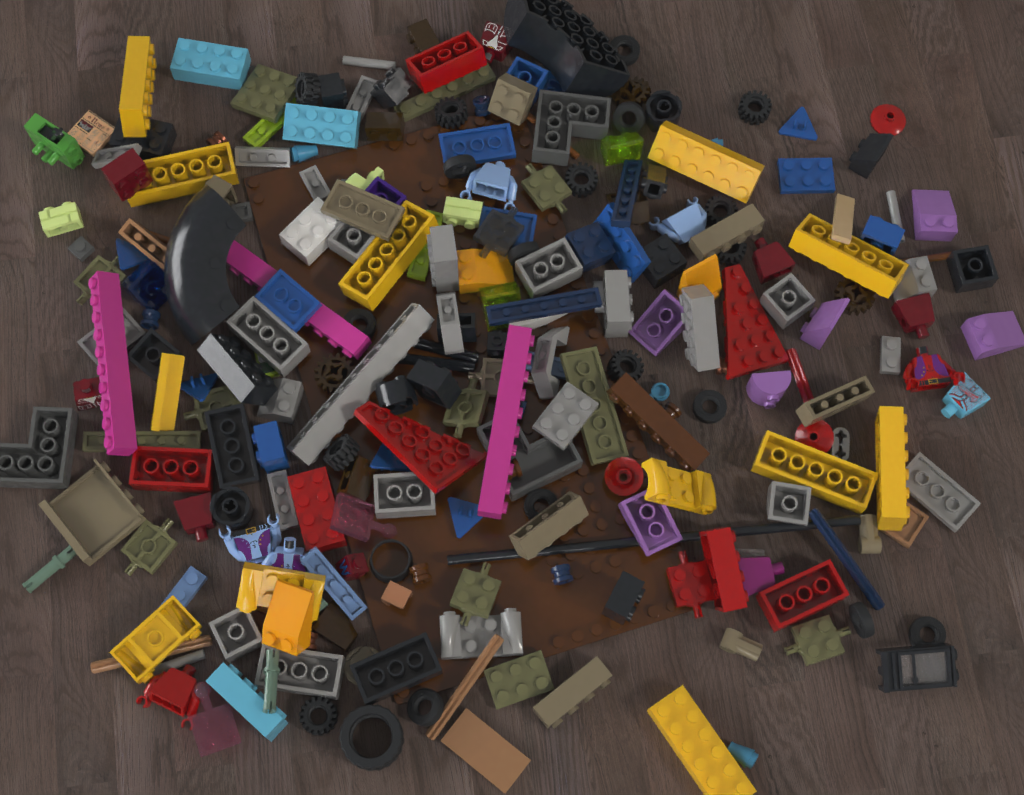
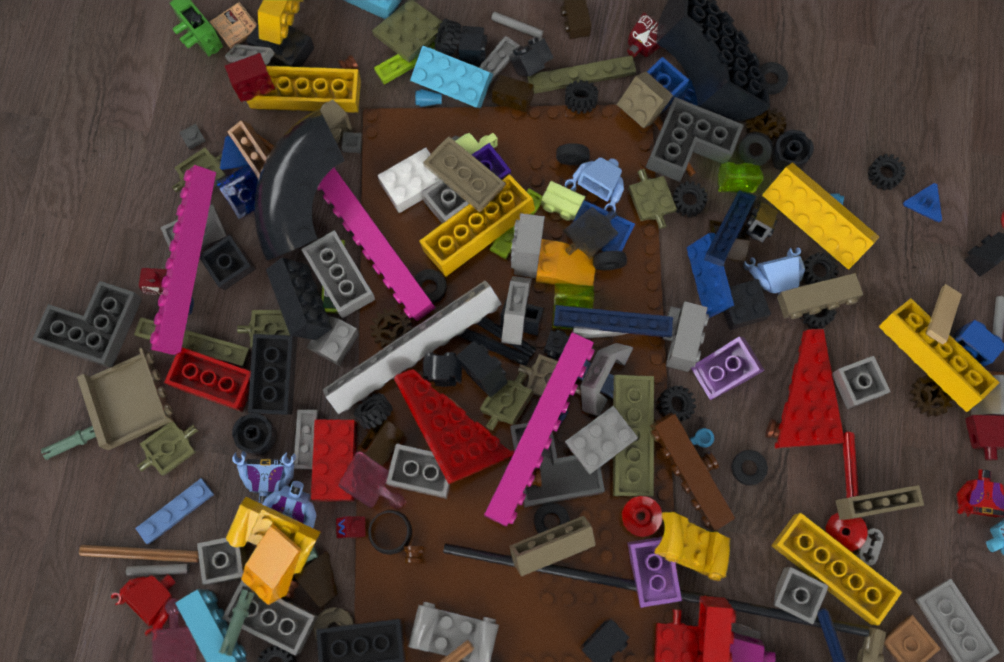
camera: 20 degrees right, 5 degrees up
yellowish green brick [38,202,84,238] -> none
yellow piece [109,595,202,684] -> none
dark blue wheel [140,309,161,330] -> none
yellow panel [150,353,185,431] -> none
dark red torso [173,492,216,542] -> none
blue piece [180,373,219,402] -> none
light grey plate [235,146,291,168] -> none
blue brick [251,420,290,474] -> none
blue plate [254,269,322,333] -> none
light grey plate [299,165,330,201] -> none
medium blue plate [300,546,368,621] -> none
blue piece [370,443,411,472] -> none
nougat panel [381,581,413,609] -> none
red brick [405,31,488,94] -> none
blue plate [438,123,516,167] -> none
blue piece [448,497,483,539] -> none
olive plate [450,562,502,626] -> none
dark blue wheel [472,95,491,117] -> none
light grey brick [515,237,583,298] -> none
dark blue wheel [550,564,574,585] -> none
dark blue brick [565,221,616,273] -> none
light orange slope [676,254,722,300] -> none
light grey brick [679,284,720,372] -> none
medium lavender brick [746,370,791,409] -> none
dark red torso [752,237,796,285] -> none
blue plate [777,158,835,194] -> none
medium lavender slope [800,298,851,350] -> none
yellow brick [875,406,910,531] -> none
light grey plate [880,336,901,375] -> none

